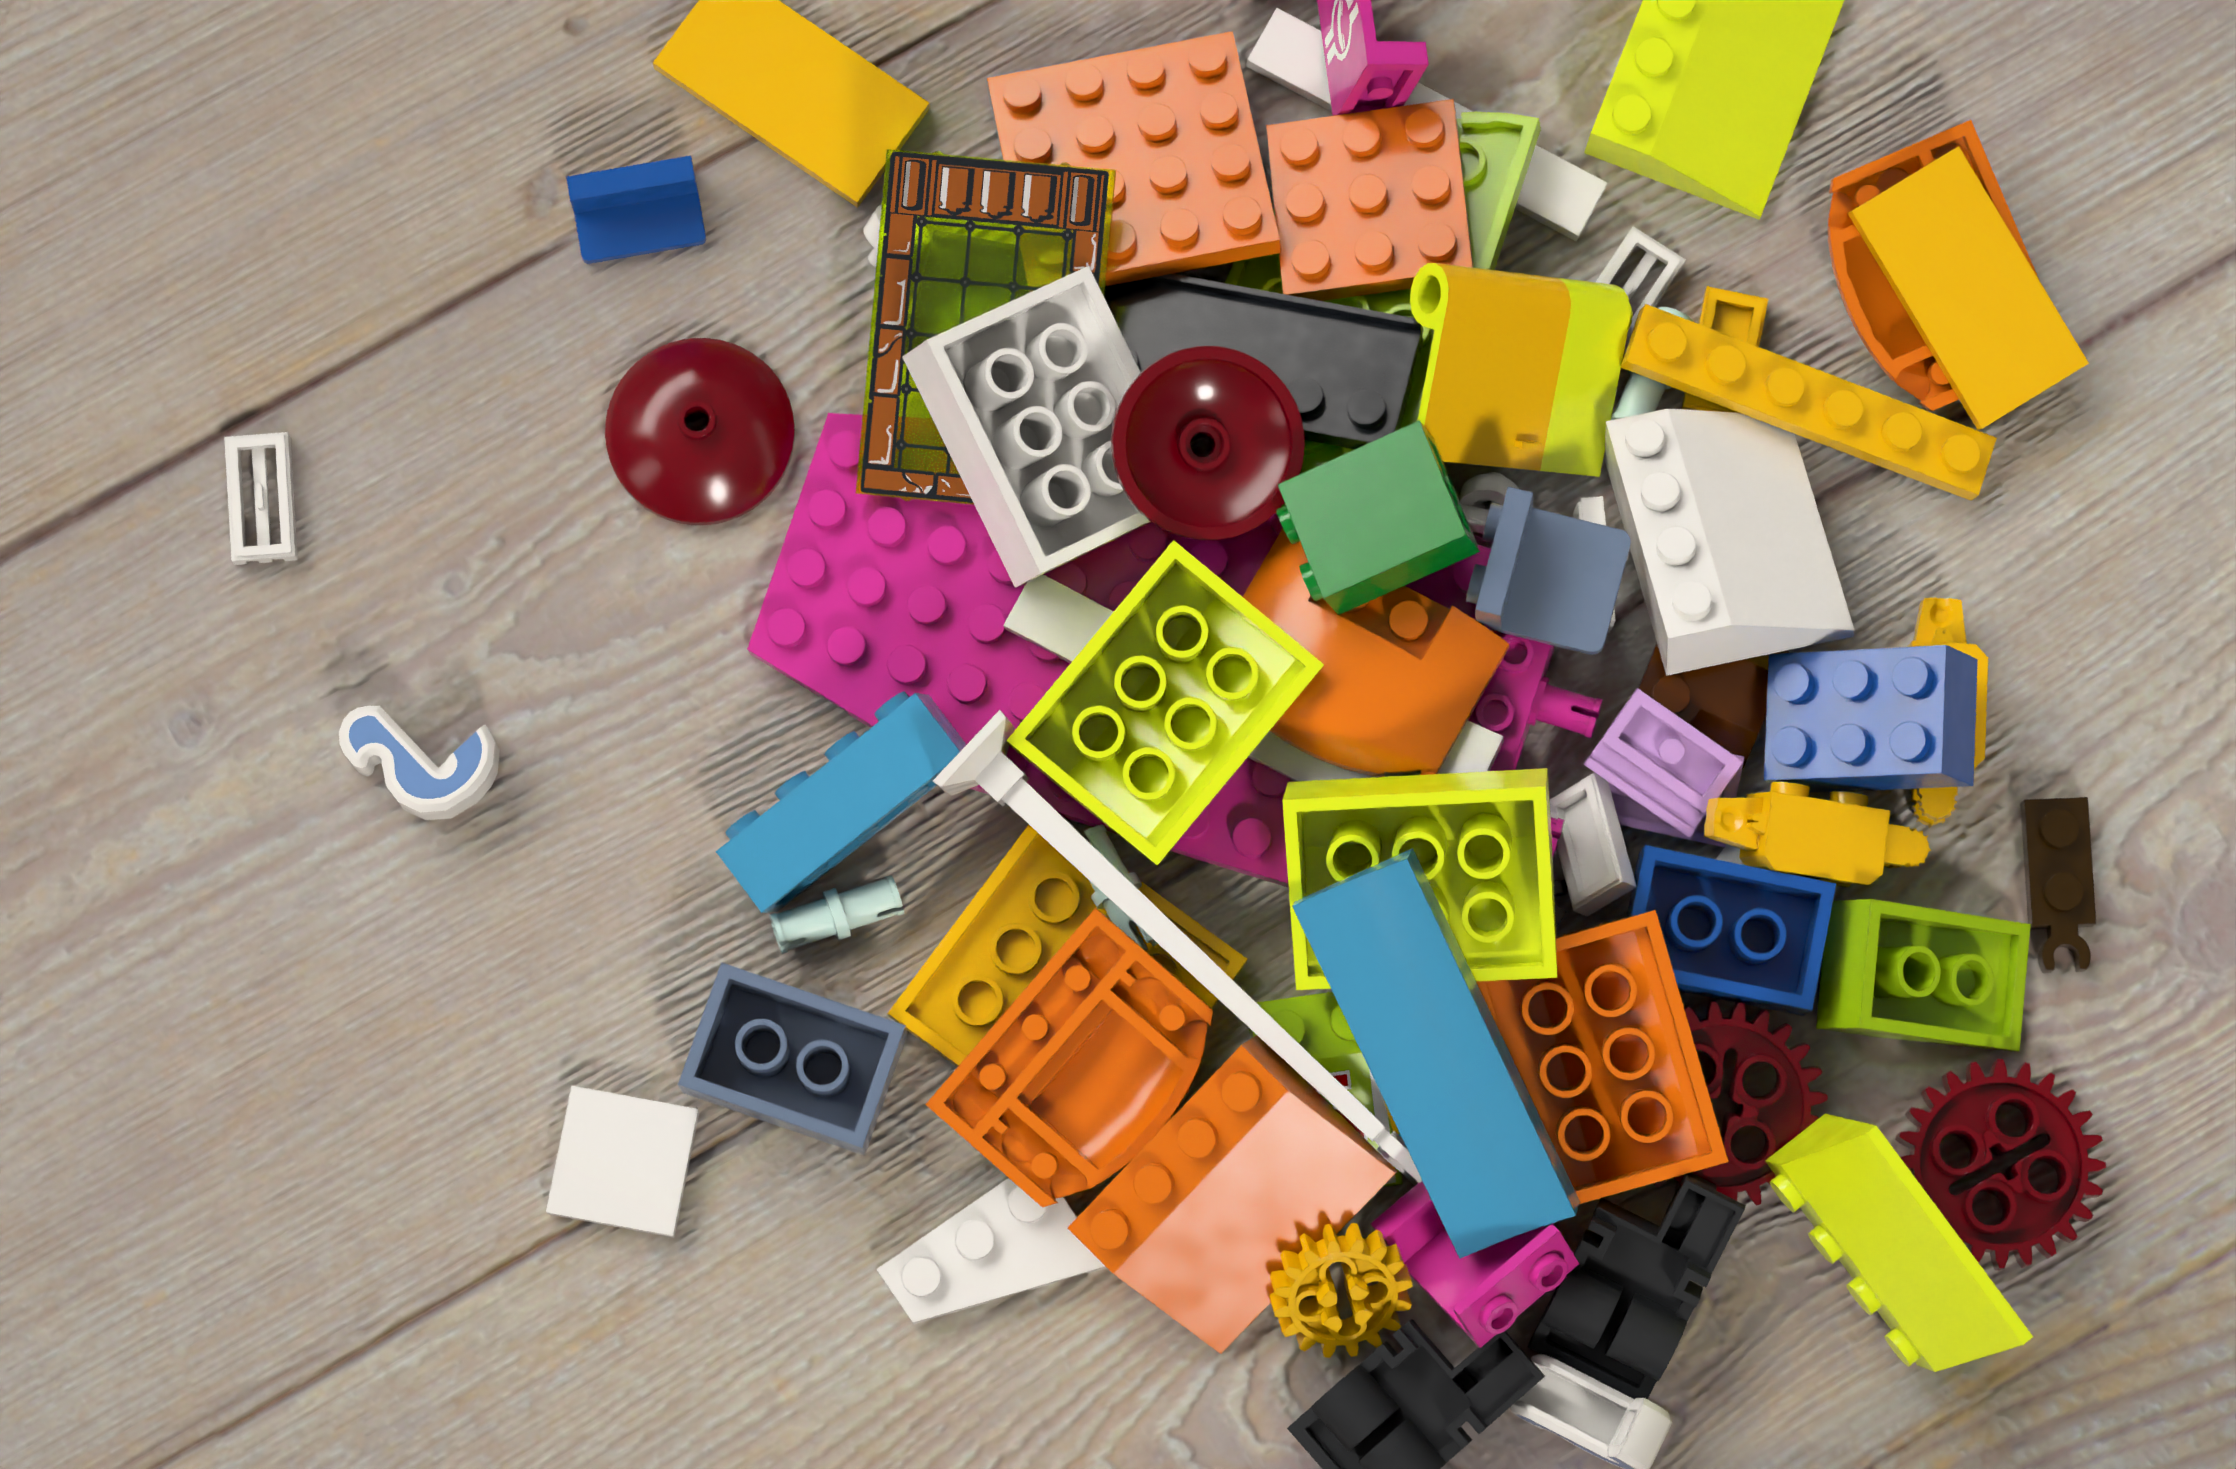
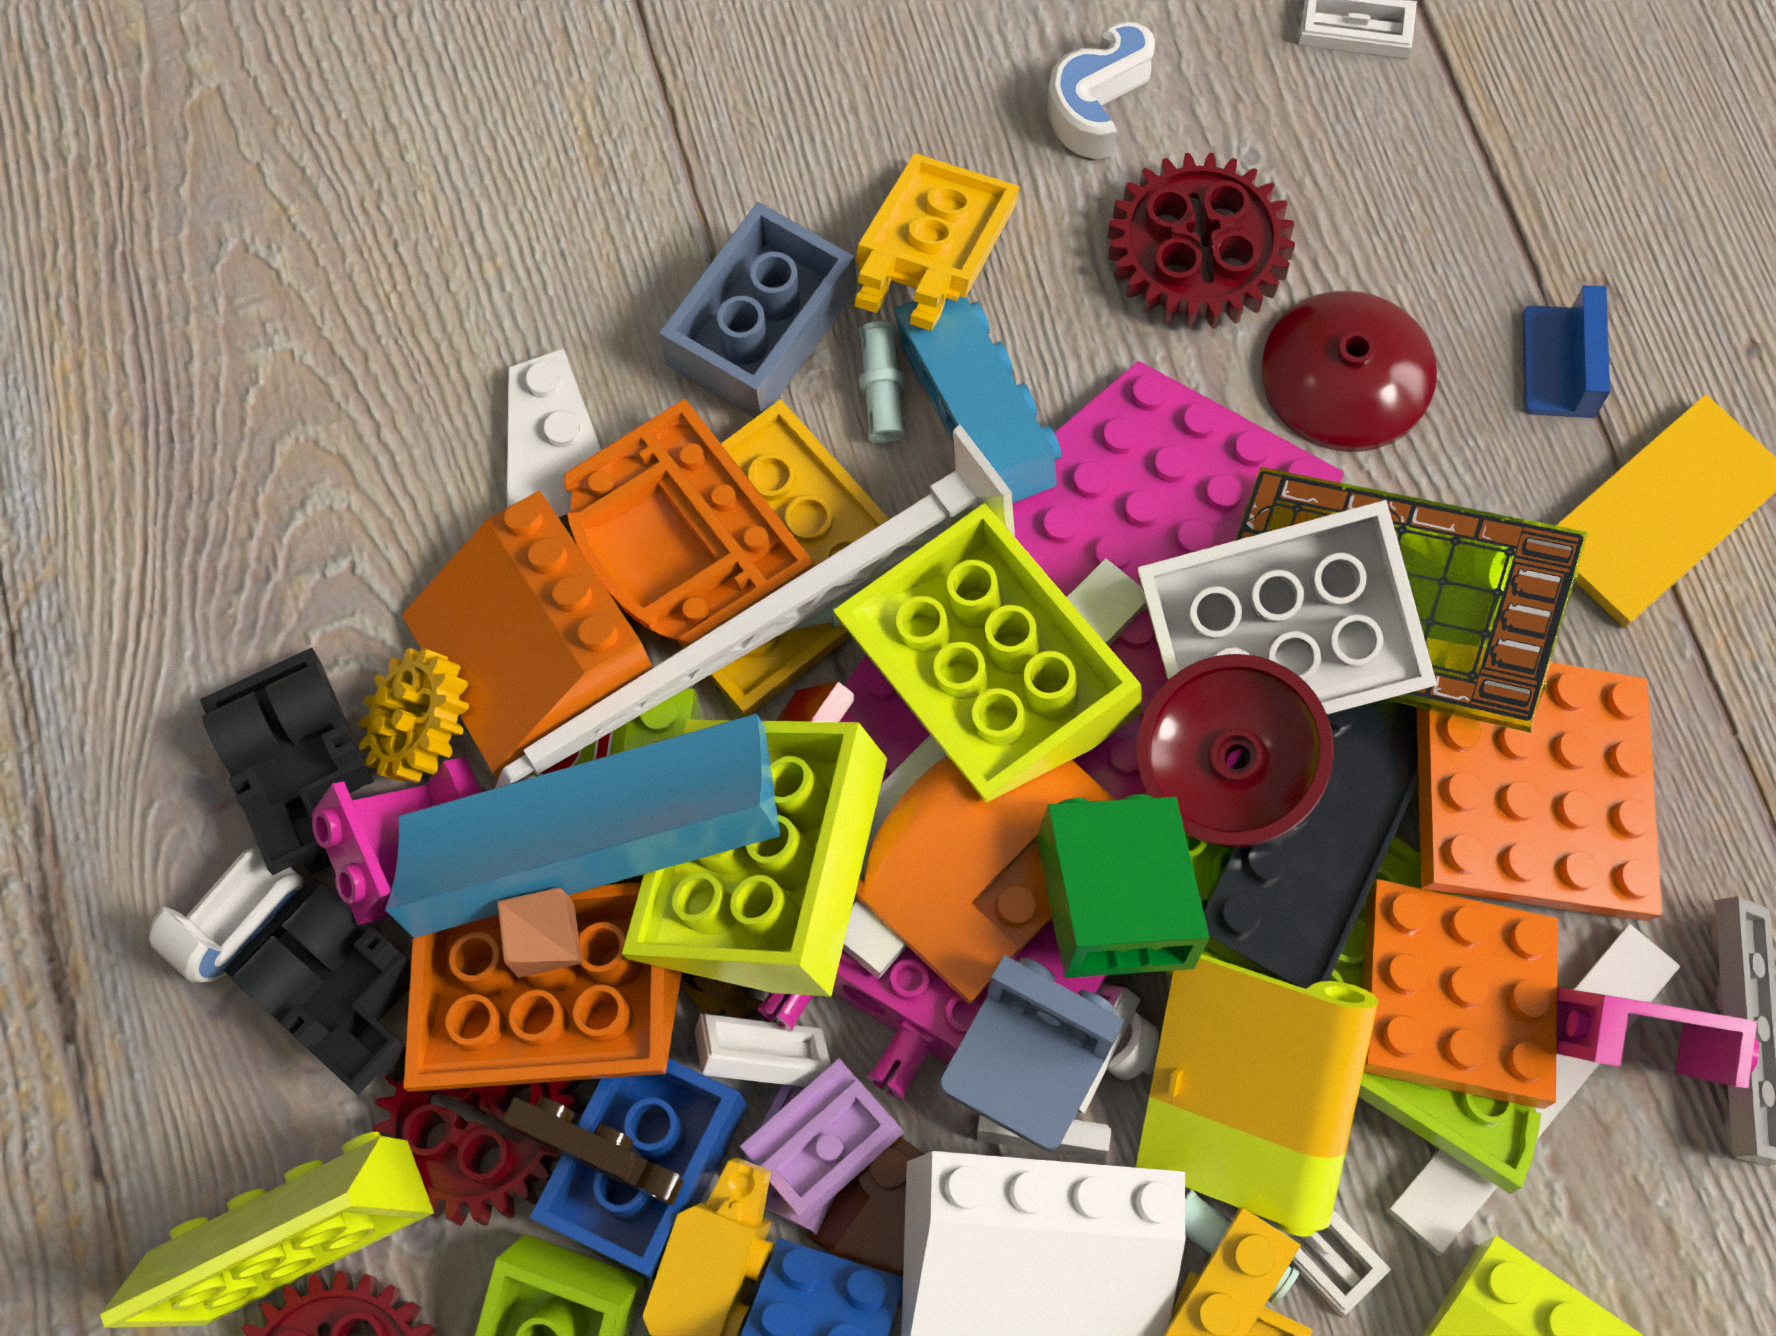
camera: 110 degrees right, 10 degrees down
white tile [546,1085,699,1238] -> none
none -> nougat slope [497,888,582,978]
none -> dark brown plate [502,1096,685,1207]
none -> red tile [776,681,855,722]
none -> yellow tile [854,153,1020,331]
none -> dark red gear [1107,153,1295,329]

